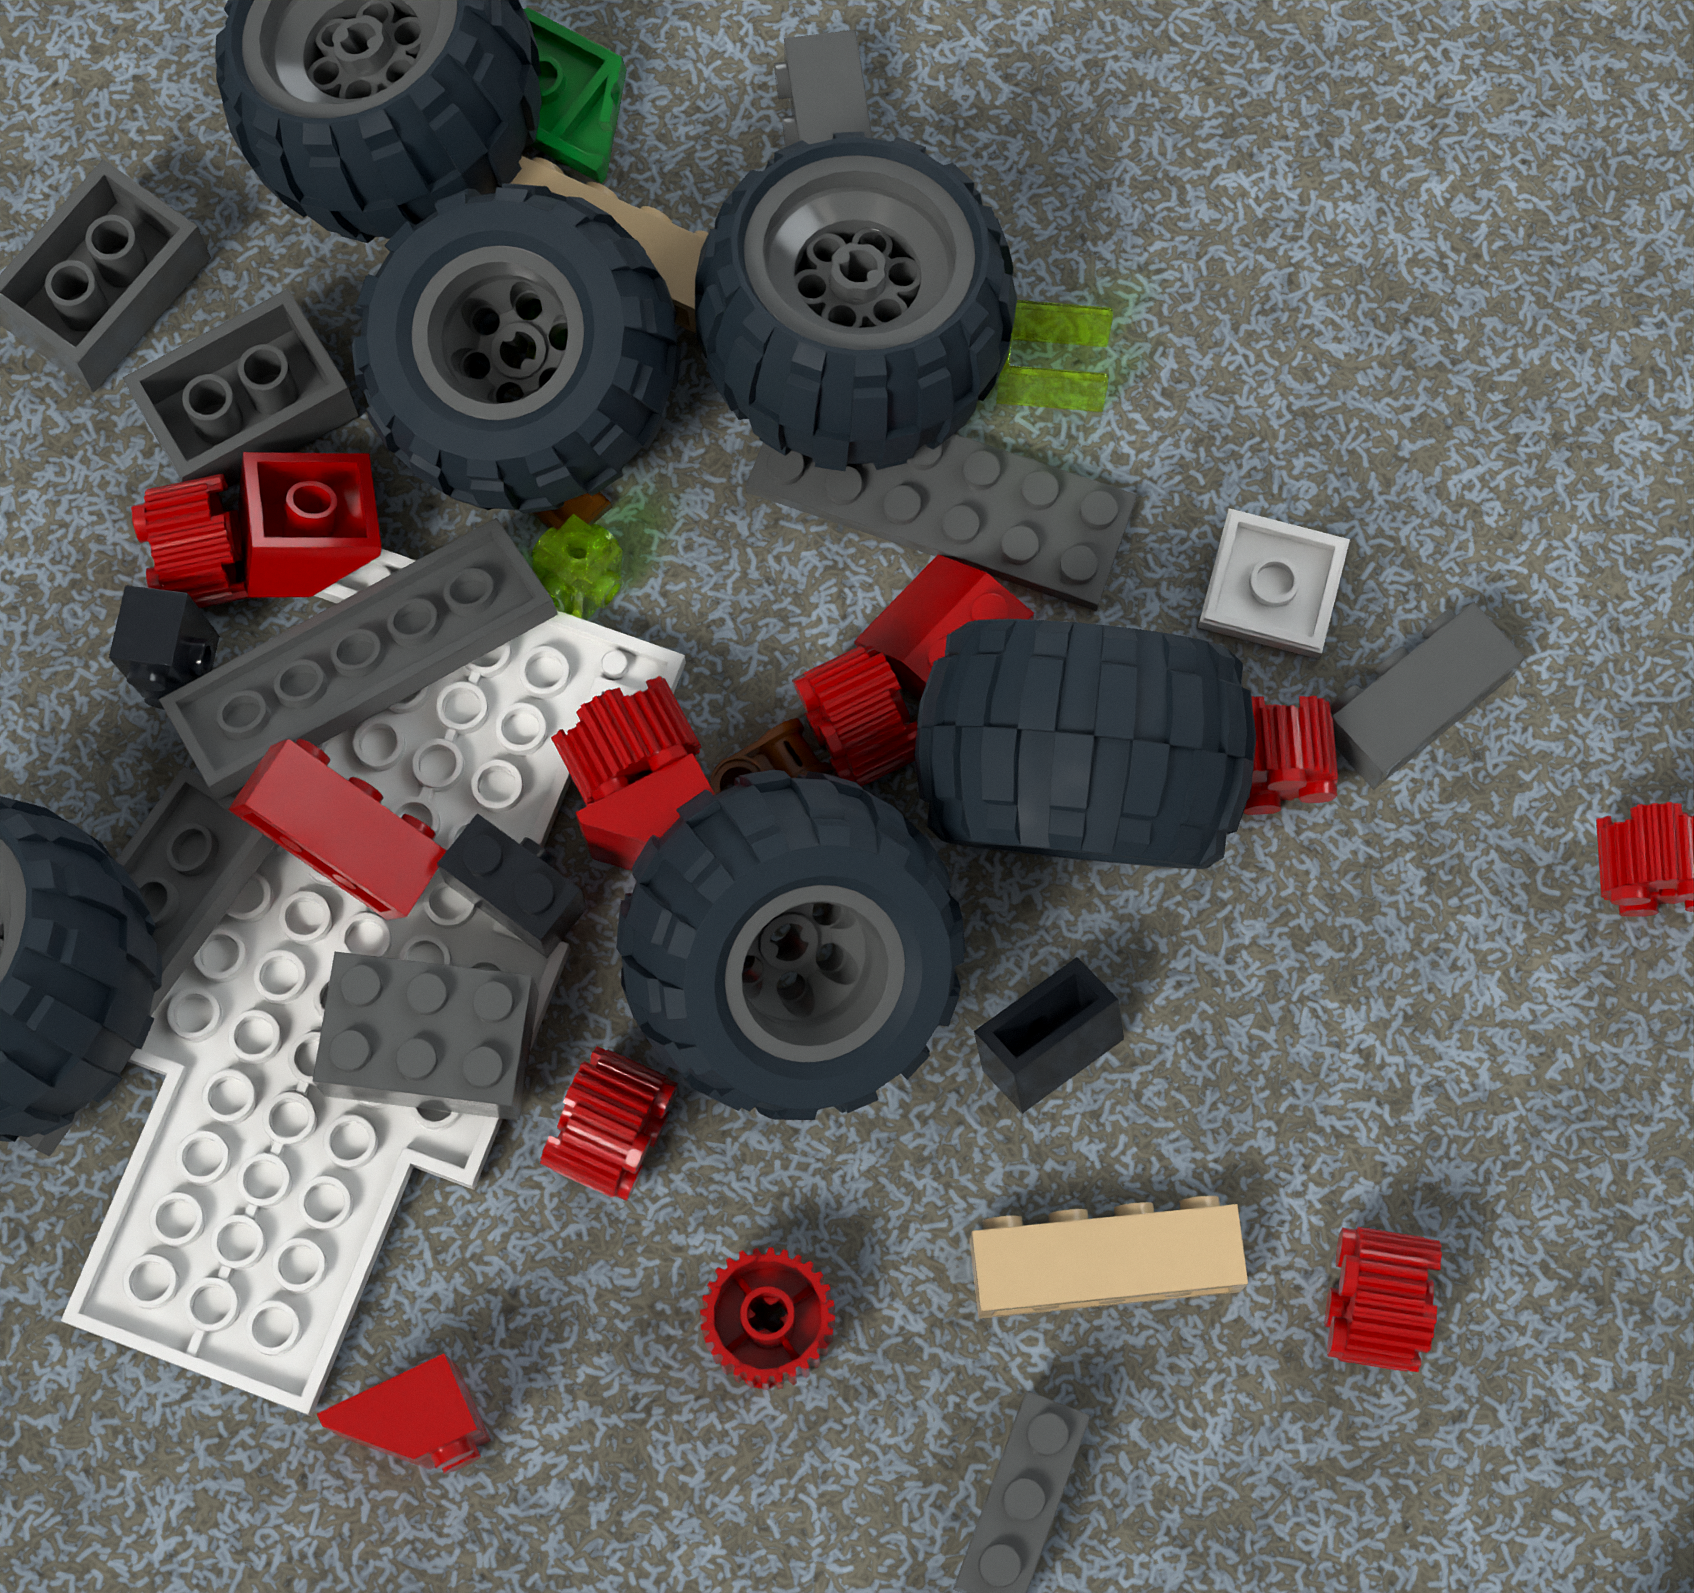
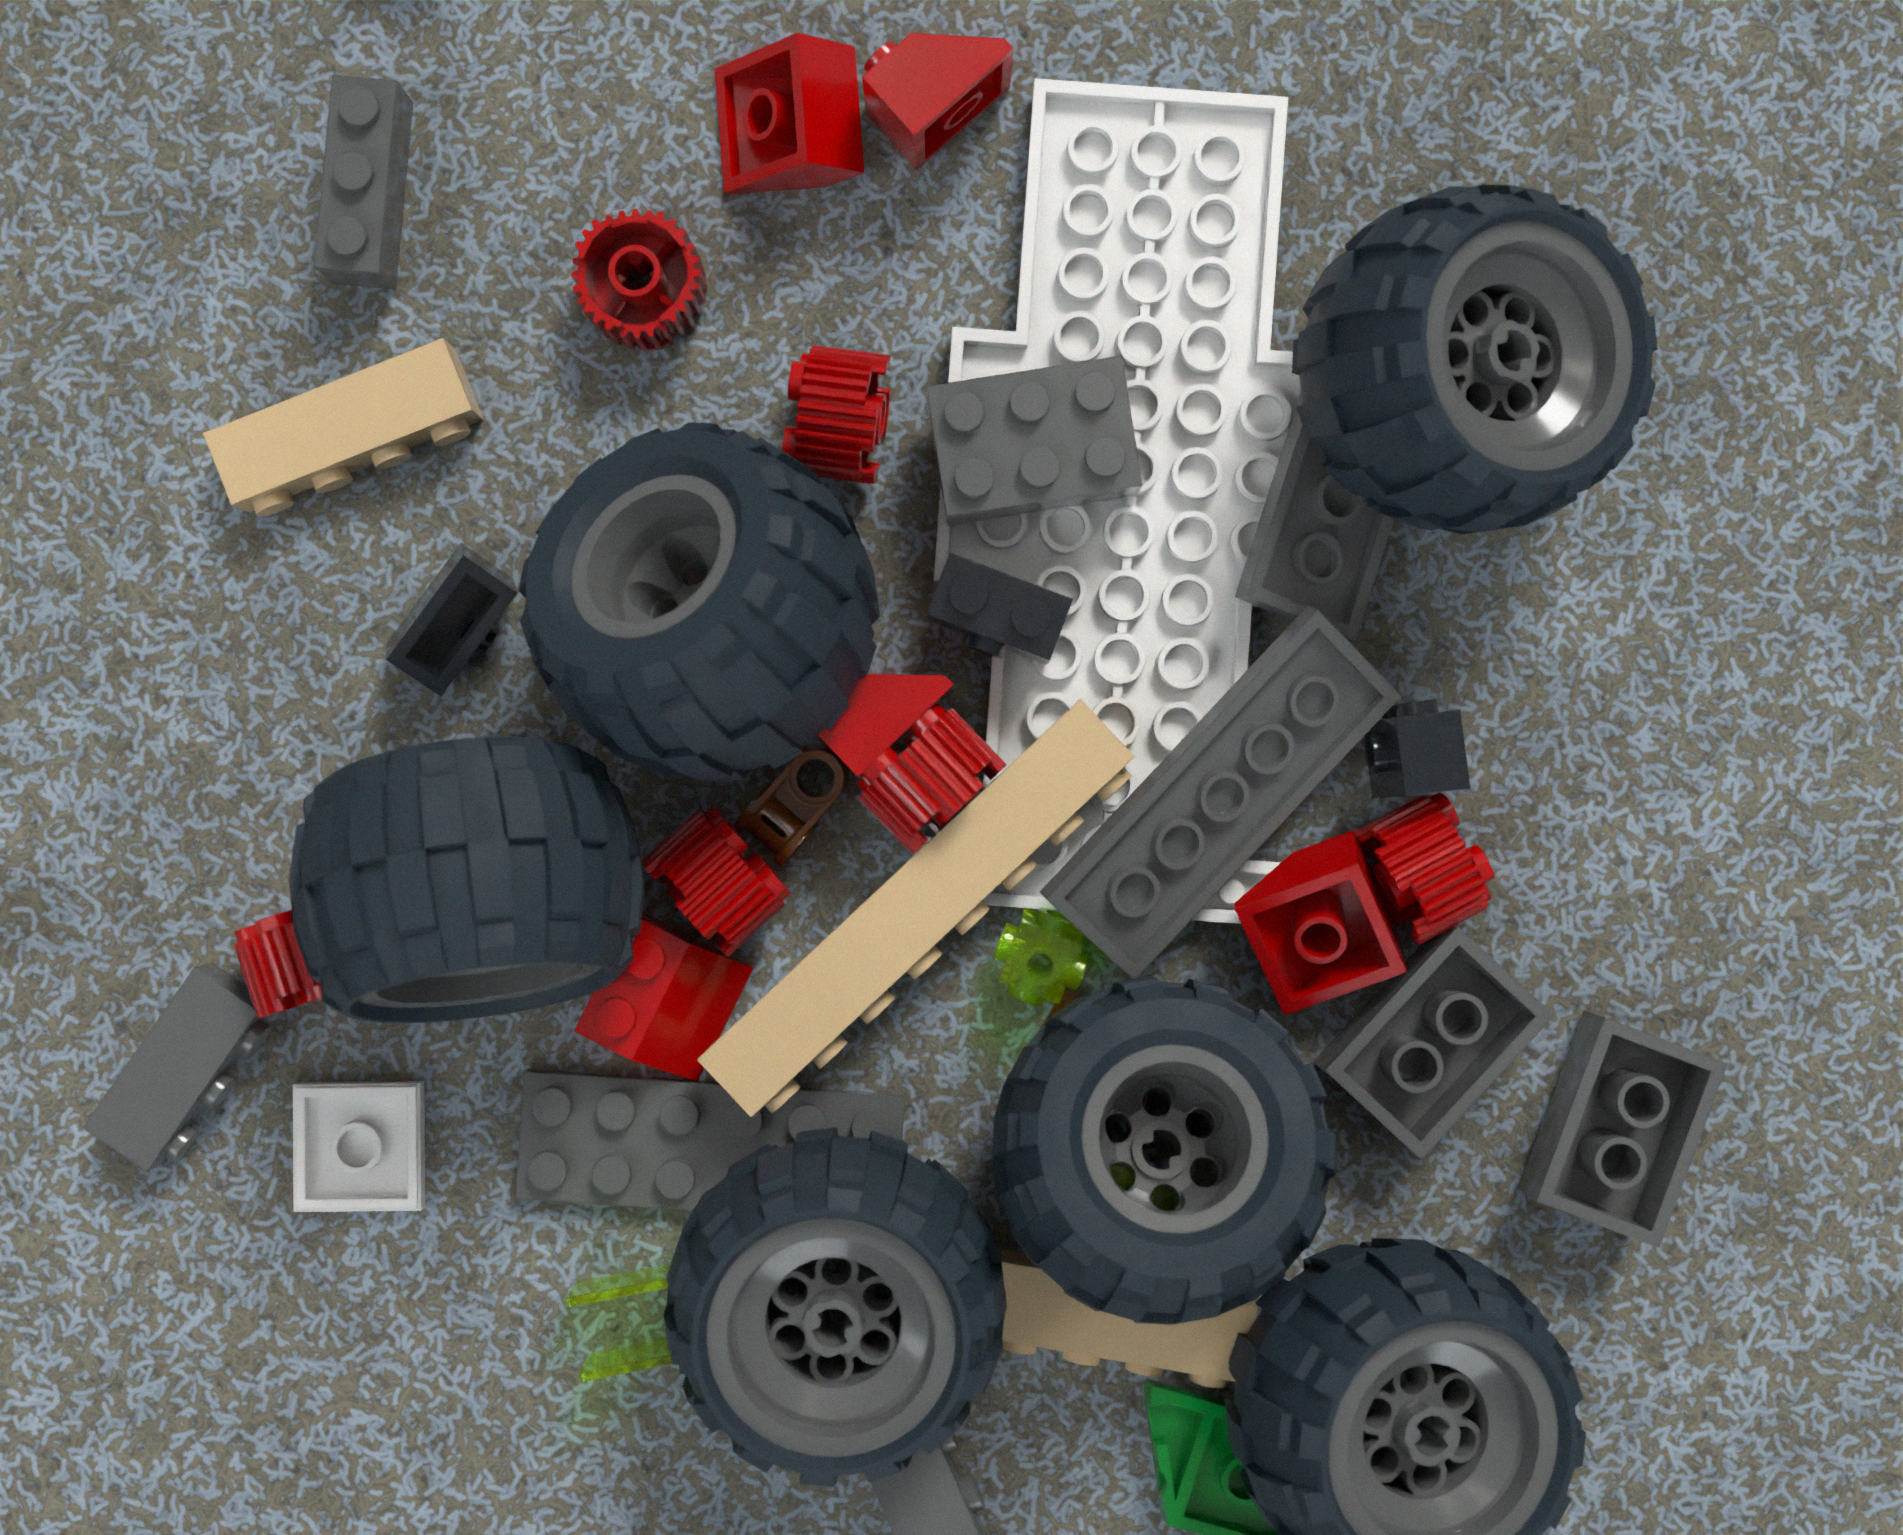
camera: 160 degrees right, 15 degrees up
red brick [228,739,447,921] -> none
red brick [1324,1227,1442,1372] -> none
none -> tan brick [697,699,1135,1117]
none -> red slope [714,32,864,194]

